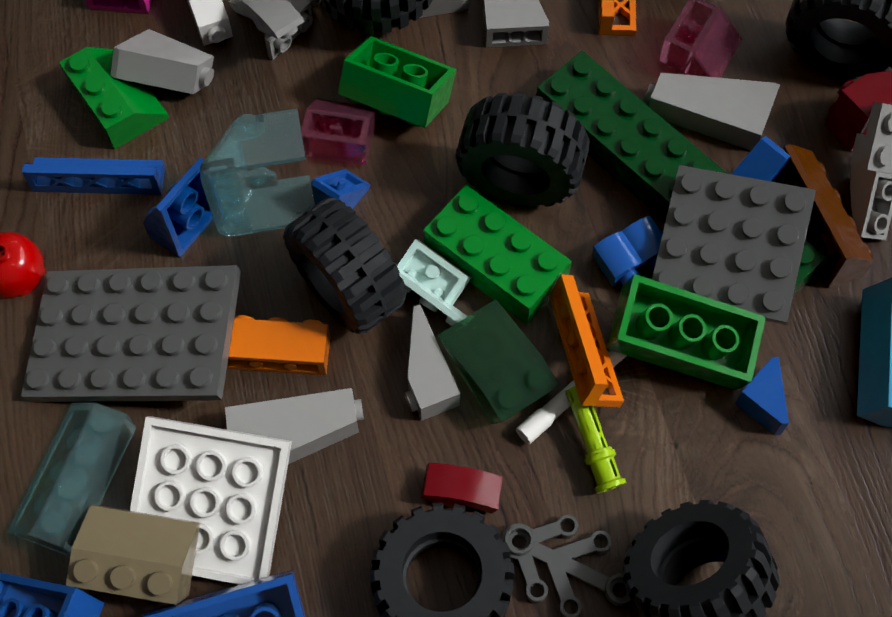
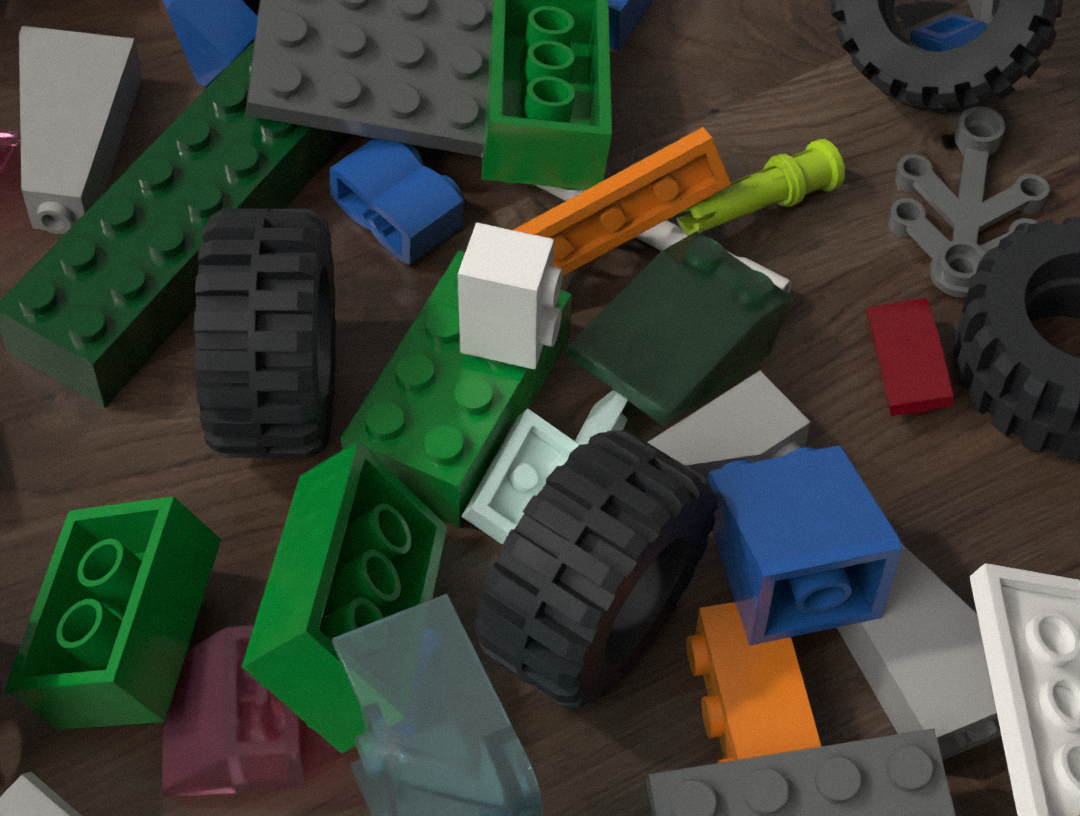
camera: 105 degrees left, 10 degrees down
none -> green brick [242,441,448,754]
none -> white brick [458,223,563,369]
none -> blue slope [708,445,903,646]

